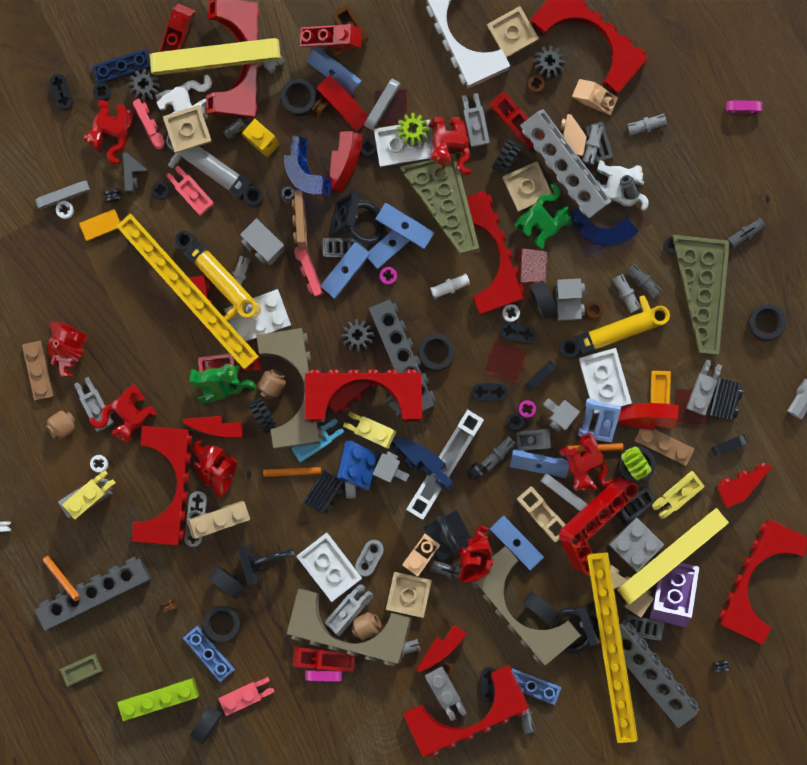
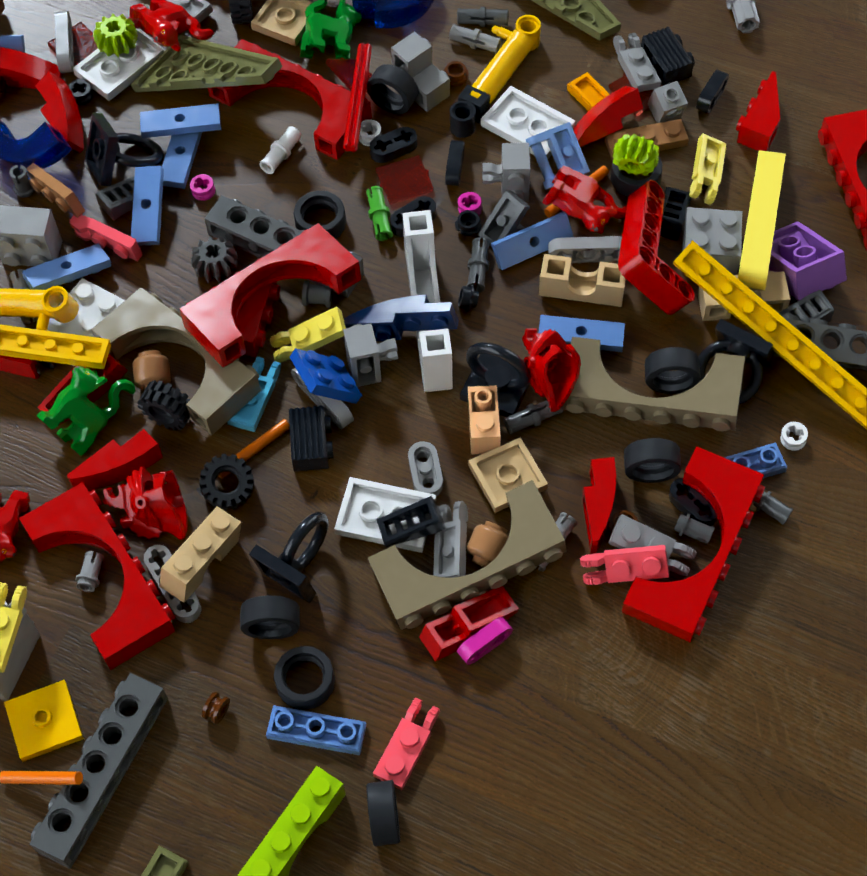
camera: 40 degrees left, 25 degrees down
none -> yellow plate [4,679,84,762]
none -> medium blue tile [22,243,111,290]
none -> light grey pin [75,551,104,592]
none -> black tyre [199,454,254,511]
none -> red axle [343,43,372,152]
none -> bright green pin [366,186,393,241]
none -> black slope [376,496,446,547]
none -> coral hinge [580,545,669,585]
none -> black tyre [624,438,681,483]
none -> light grey brick [647,81,688,123]
none -> dark grey pin [674,513,715,545]
none -> white bush [780,422,808,451]

